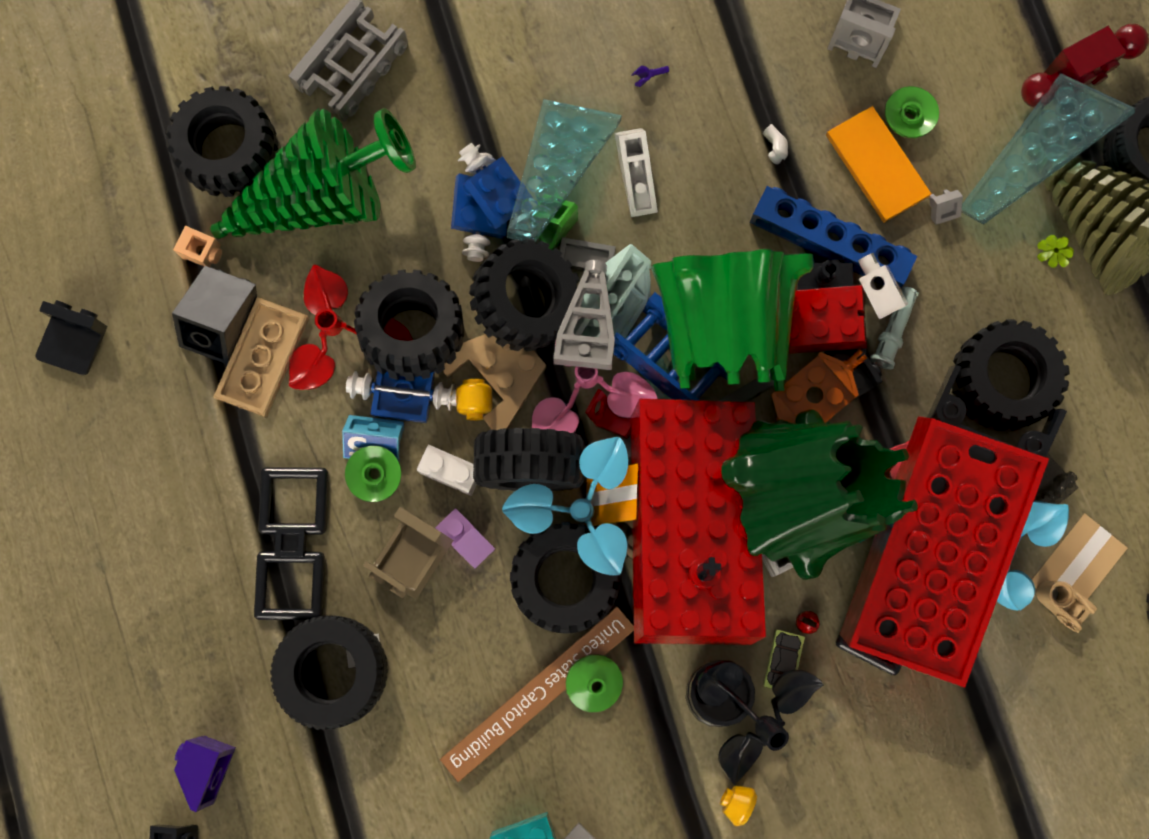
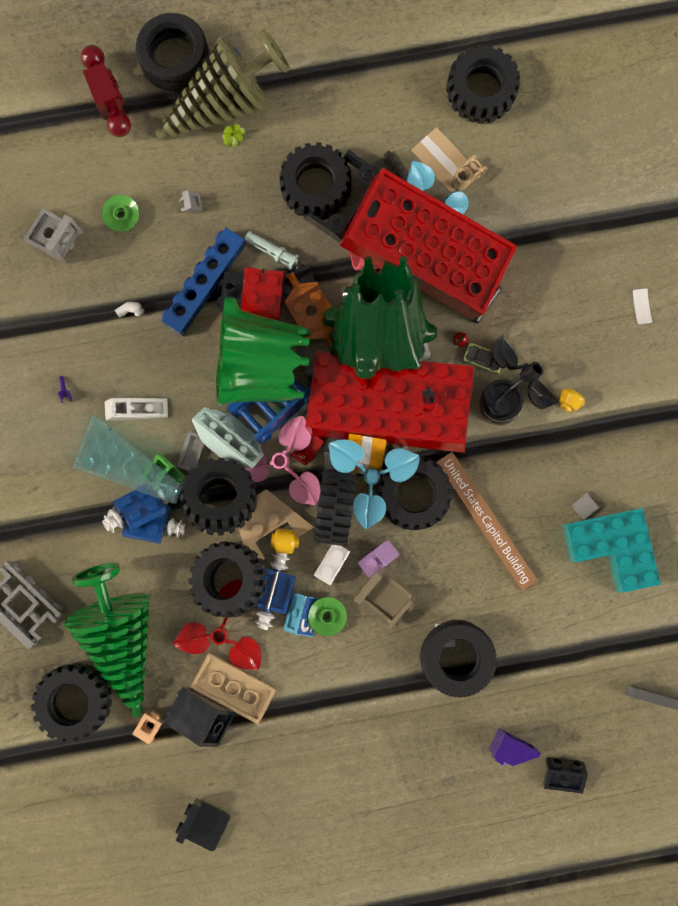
camera: 85 degrees left, 5 degrees up
black bar [254,467,328,620] -> none
light grey plate [554,260,615,370] -> none
bright green dish [566,654,623,712] -> none
light orange tile [826,106,932,223] -> none
white torso [858,253,908,319] -> none
clear light blue wing [961,73,1135,225] -> none

